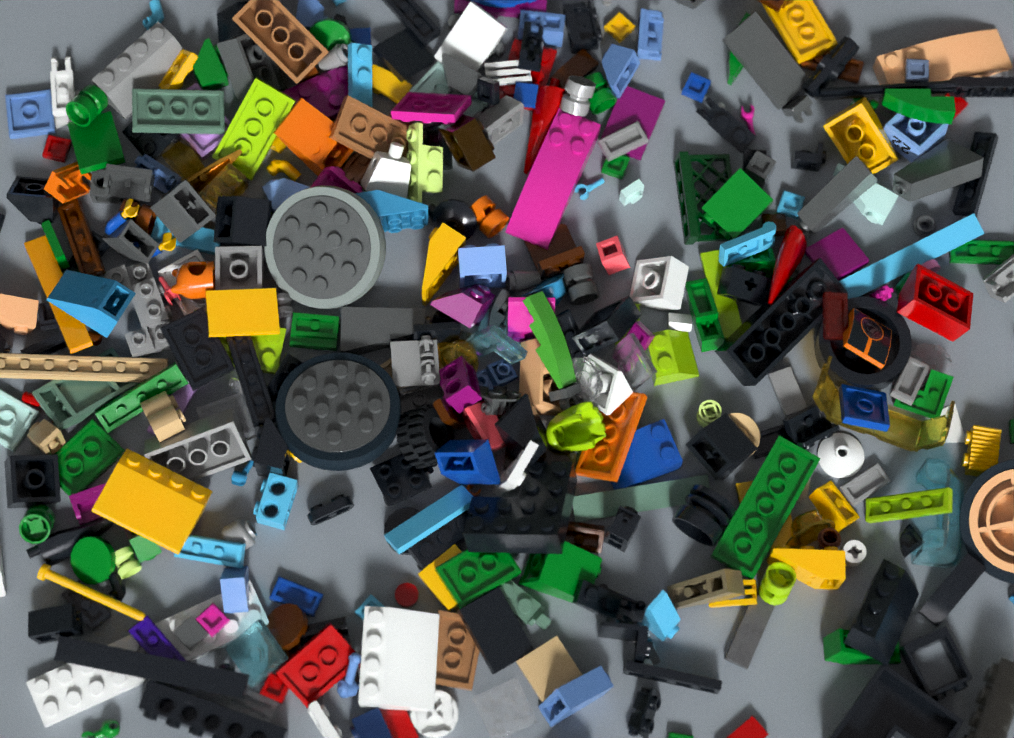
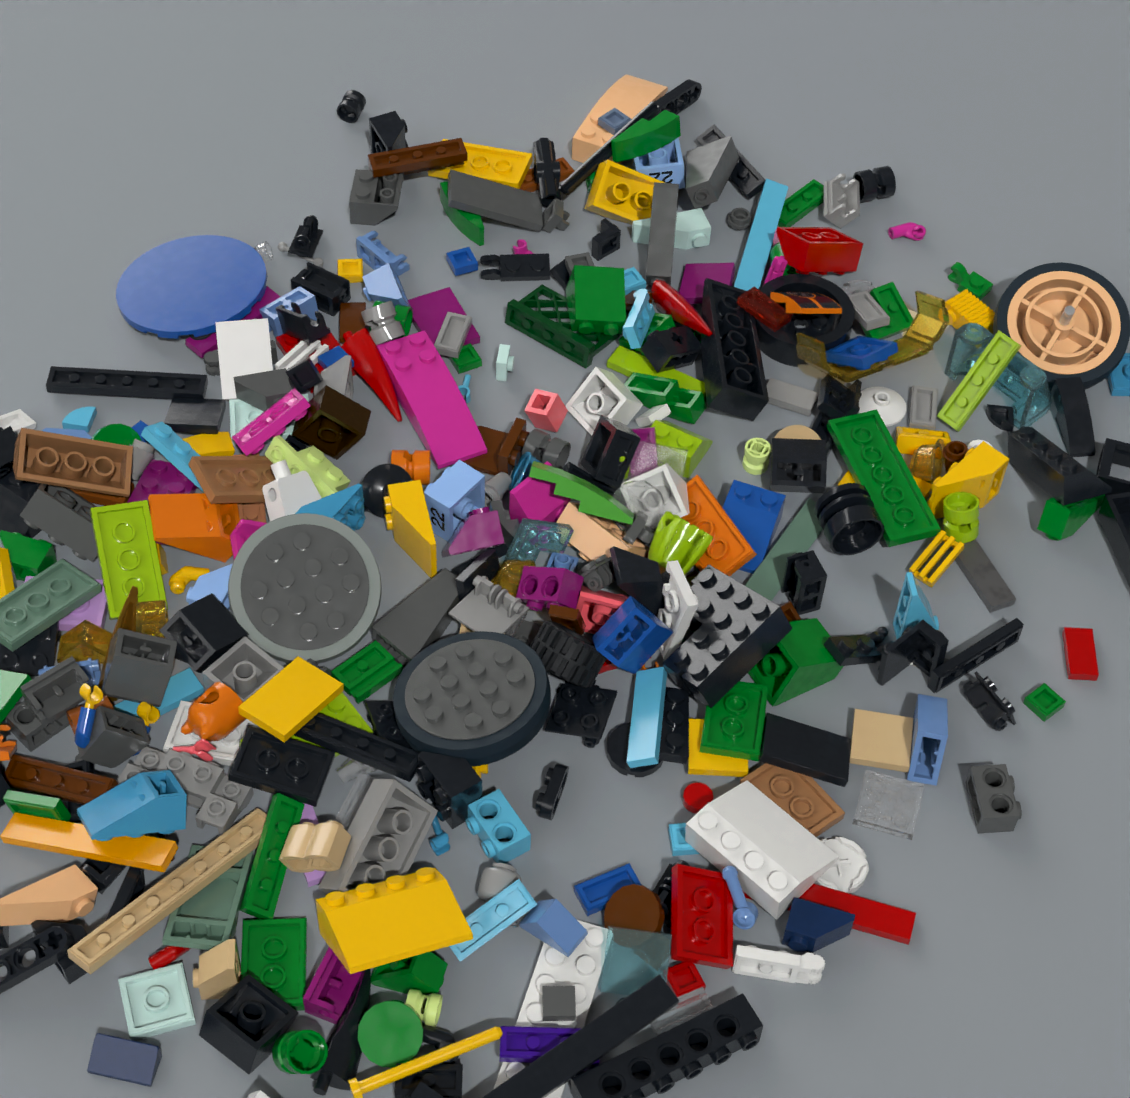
camera: 45 degrees left, 20 degrees down
dark pink tile [195,603,230,638] -> none
sand green hinge [499,580,551,631] -> none
dark tan slope [667,569,745,610] -> none

